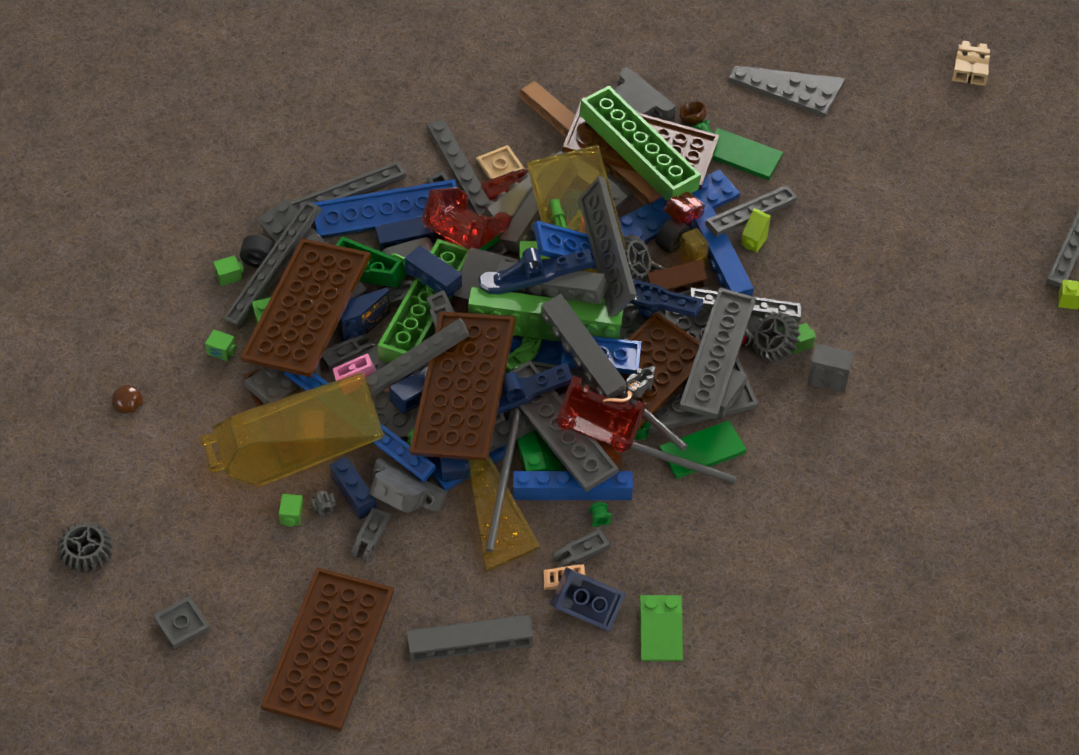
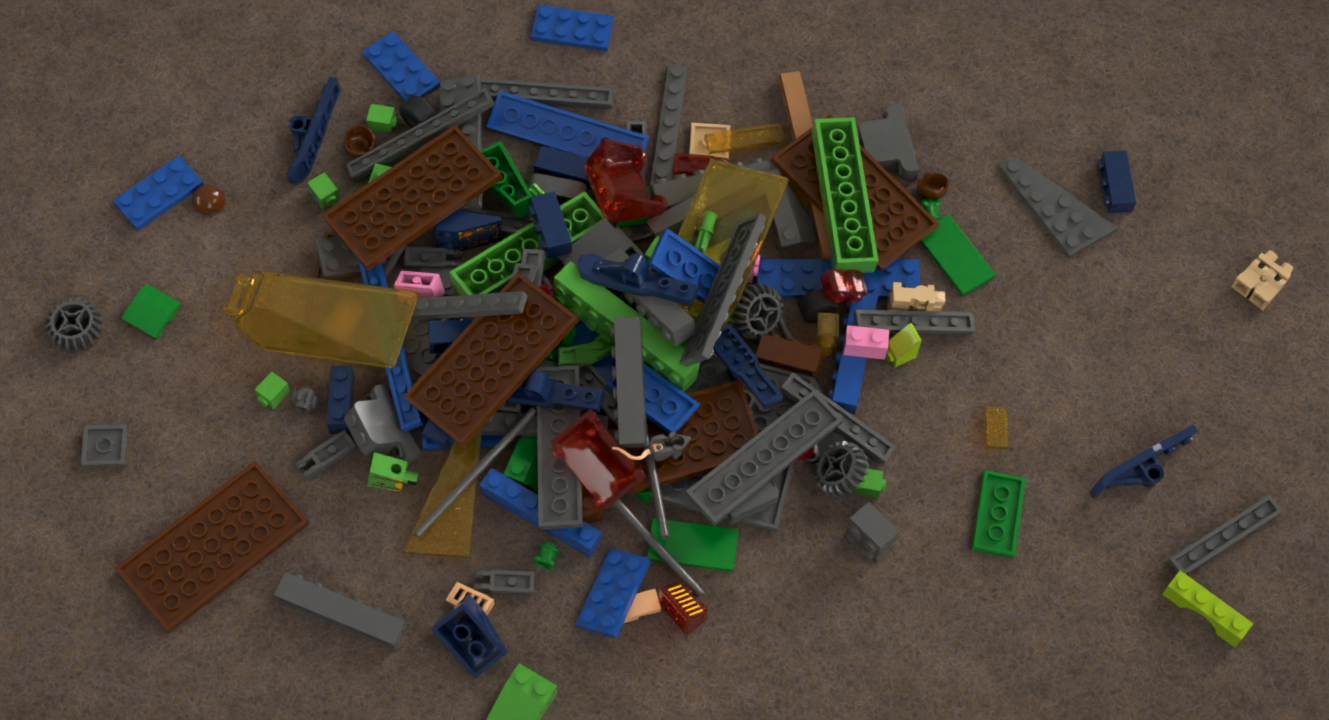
camera: 30 degrees right, 10 degrees up
none -> blue plate [113,155,204,231]
none -> green slope [121,284,182,339]
none -> dark blue piece [287,77,341,184]
none -> reddish brown hair [344,125,375,157]
none -> blue plate [362,31,440,102]
none -> bright green torso [367,452,418,491]
none -> blue plate [531,5,614,52]
none -> blue plate [576,548,651,639]
none -> light nougat slope [624,589,661,623]
none -> clear red slope [659,581,708,636]
none -> clear yellow tile [704,123,785,154]
none -> bright pink brick [843,325,889,360]
none -> tan hips [887,282,945,312]
none -> green tile [971,470,1026,559]
none -> clear yellow plate [985,407,1008,450]
none -> dark blue piece [1090,424,1198,498]
none -> dark blue brick [1097,151,1136,213]

